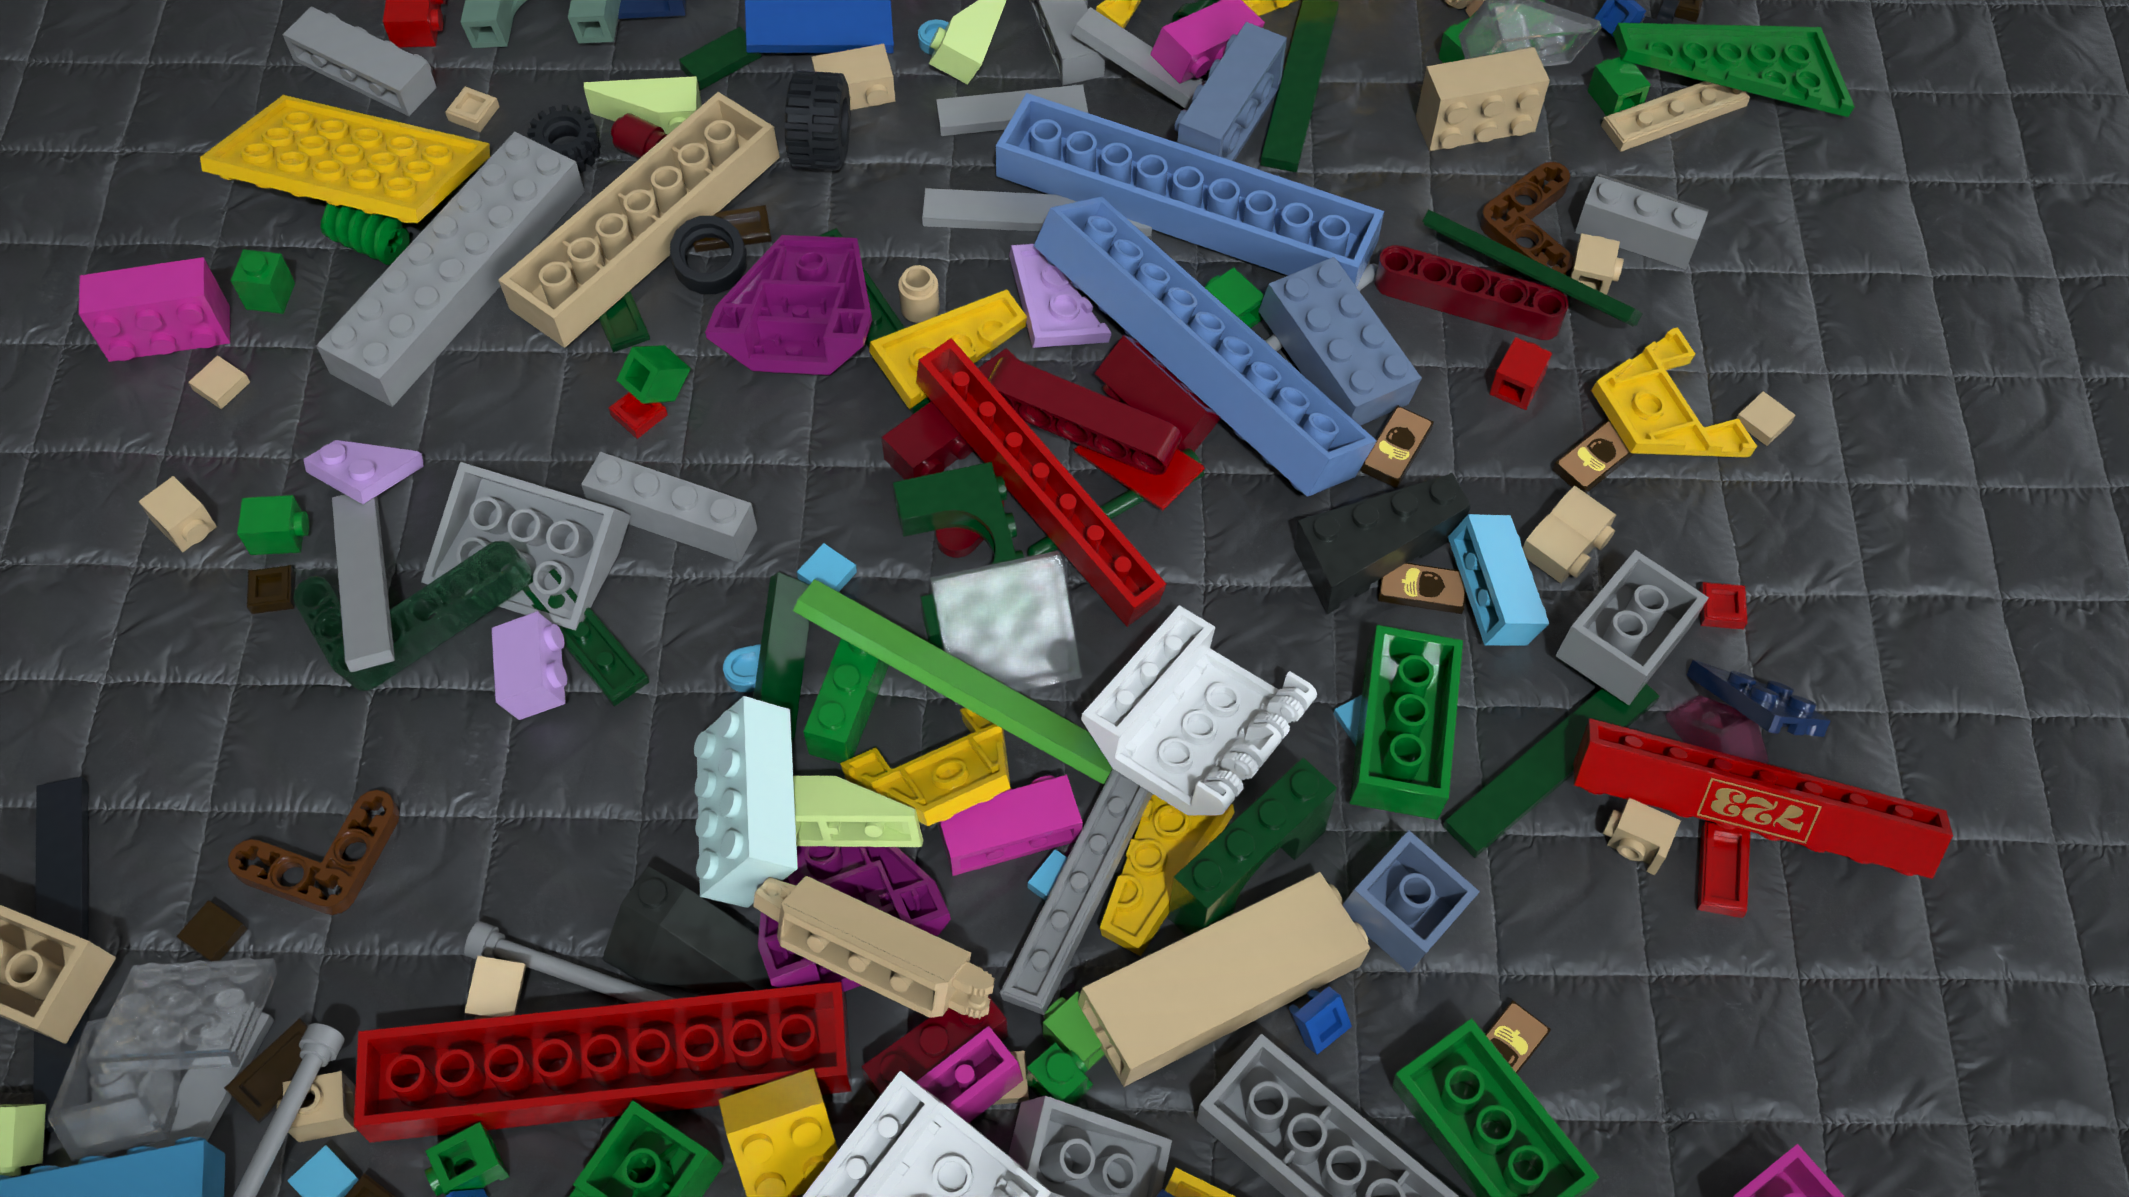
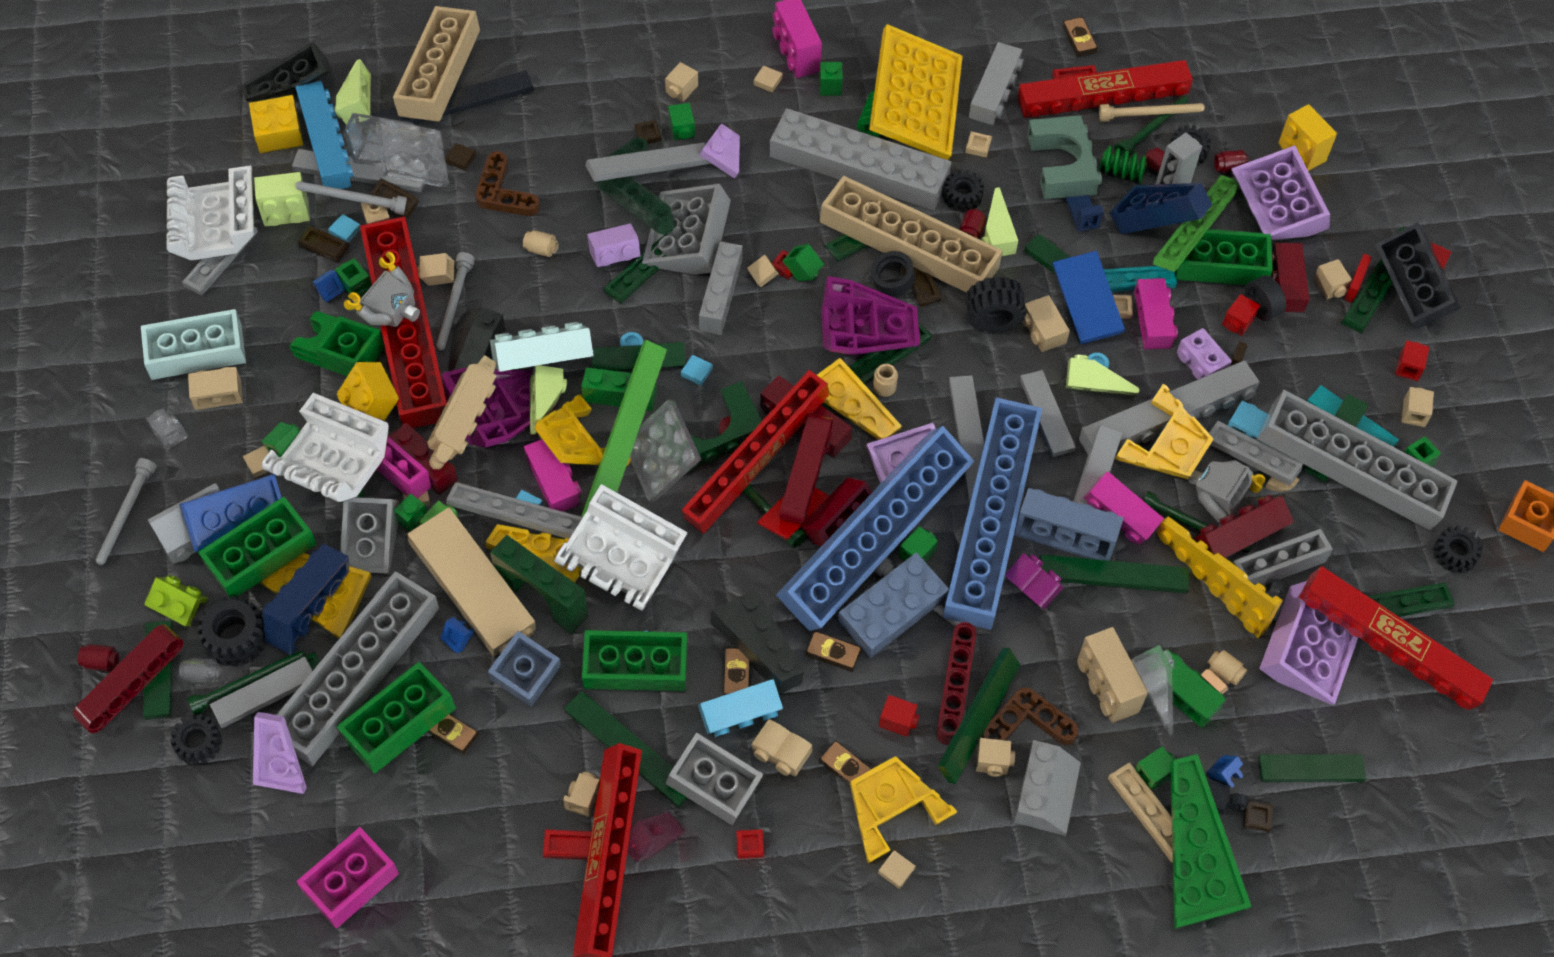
camera: 80 degrees right, 0 degrees up
dark blue wing [1687,660,1831,737] -> none
none -> light grey torso [344,252,420,327]
none -> tan brick [523,230,558,257]
none -> tan tile [747,255,779,287]
none -> magenta brick [1004,553,1064,609]

